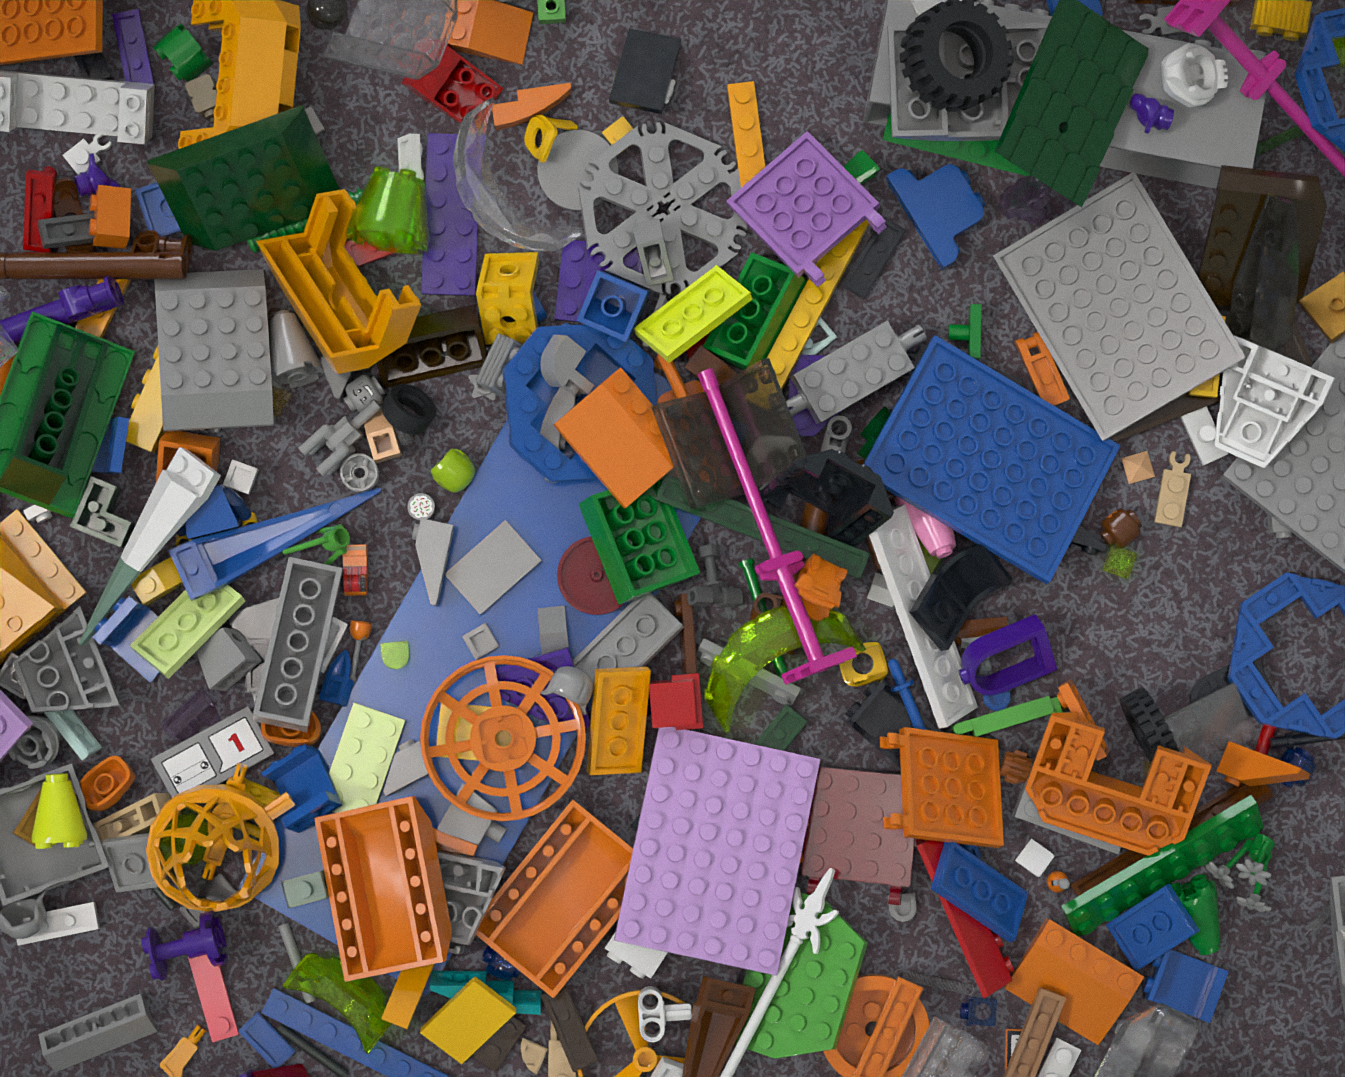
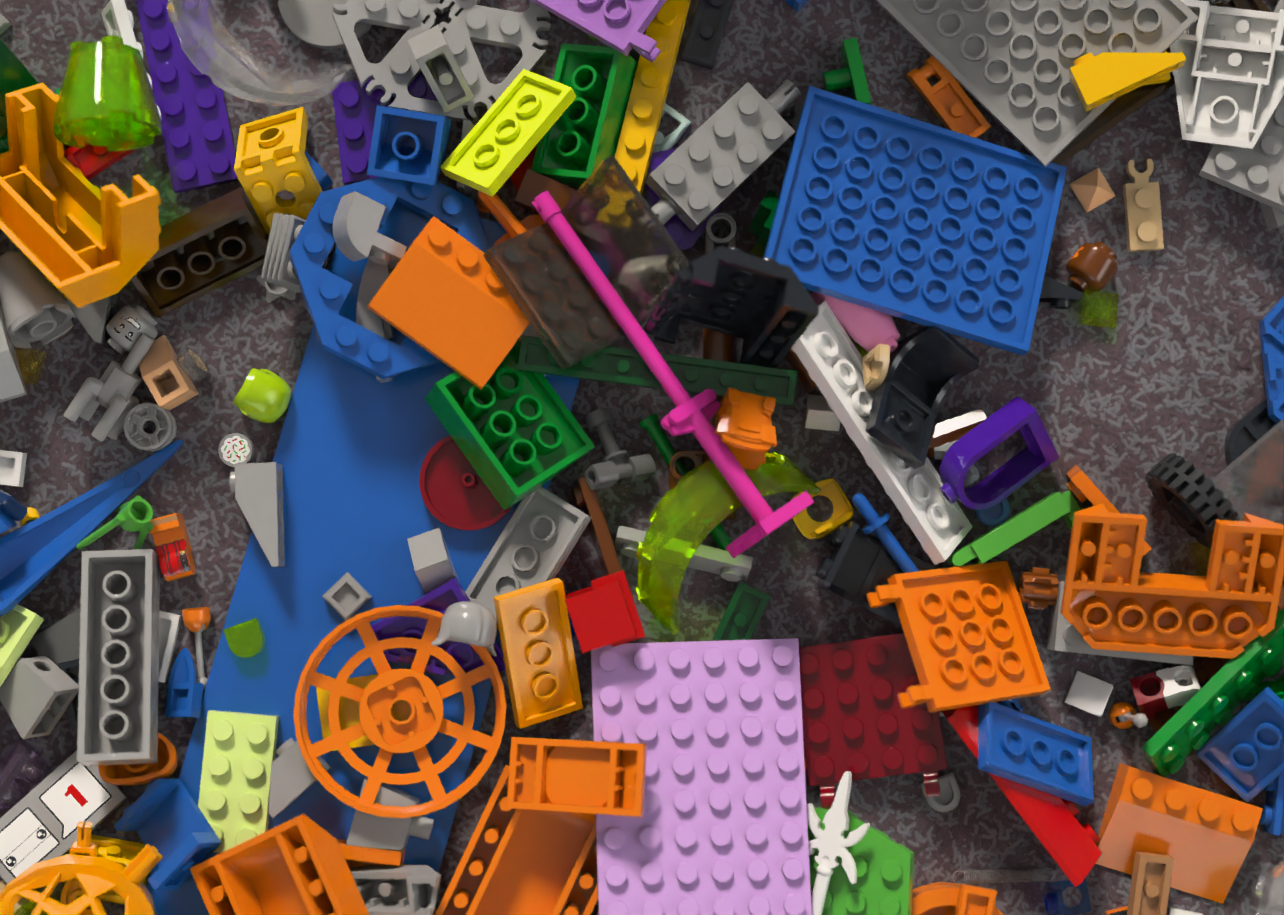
camera: 15 degrees left, 0 degrees up
black tyre [381,384,436,435] -> none
light grey tile [444,520,542,615] -> none
white tile [1180,406,1228,466] -> none
none -> orange slope [507,737,647,817]
none -> tan tile [861,344,890,391]
none -> yellow slope [1069,52,1186,112]
none -> leg [1129,665,1201,720]

